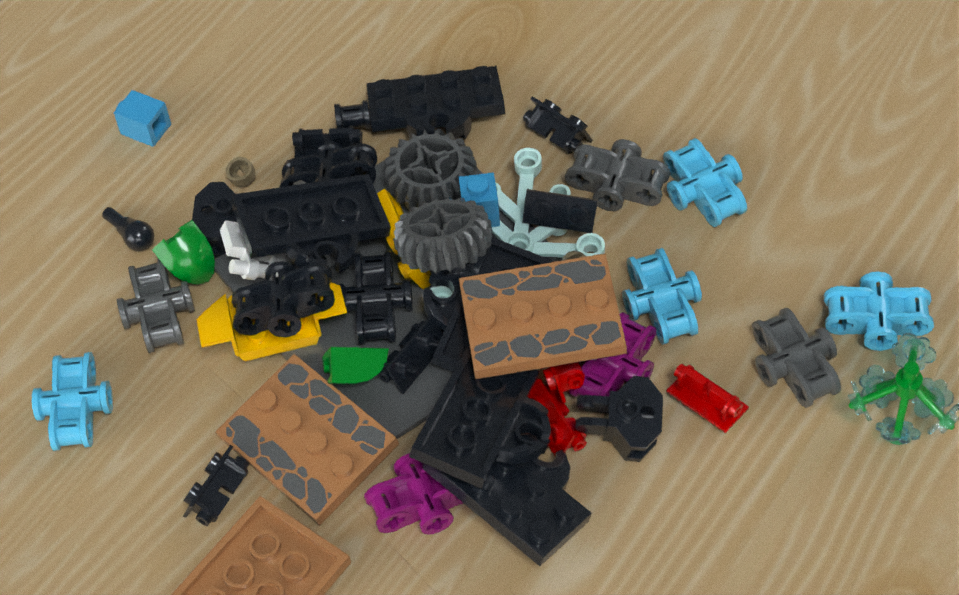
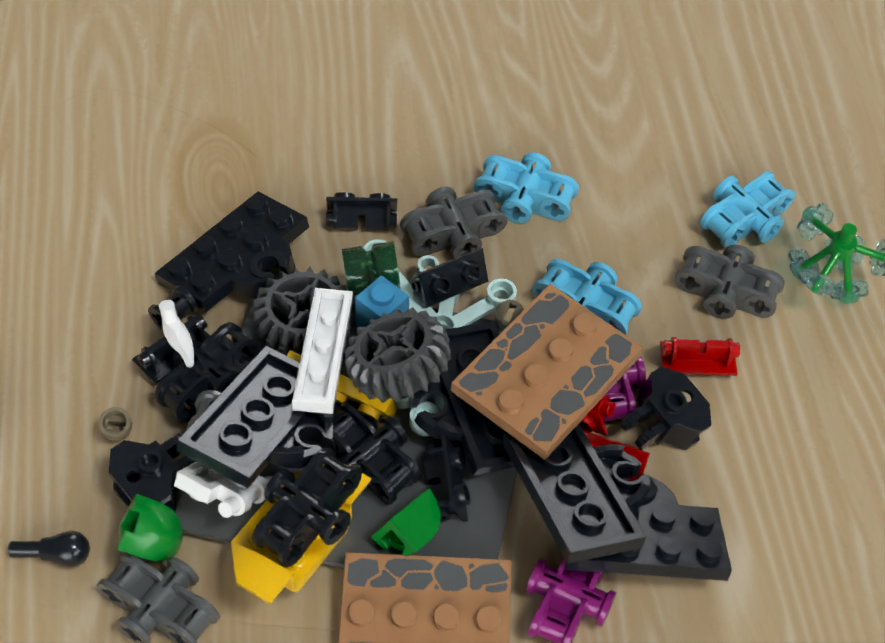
camera: 50 degrees left, 0 degrees up
none -> white bar [159,300,194,368]
none -> white tile [292,288,353,414]
none -> clear green wheel [342,241,401,296]

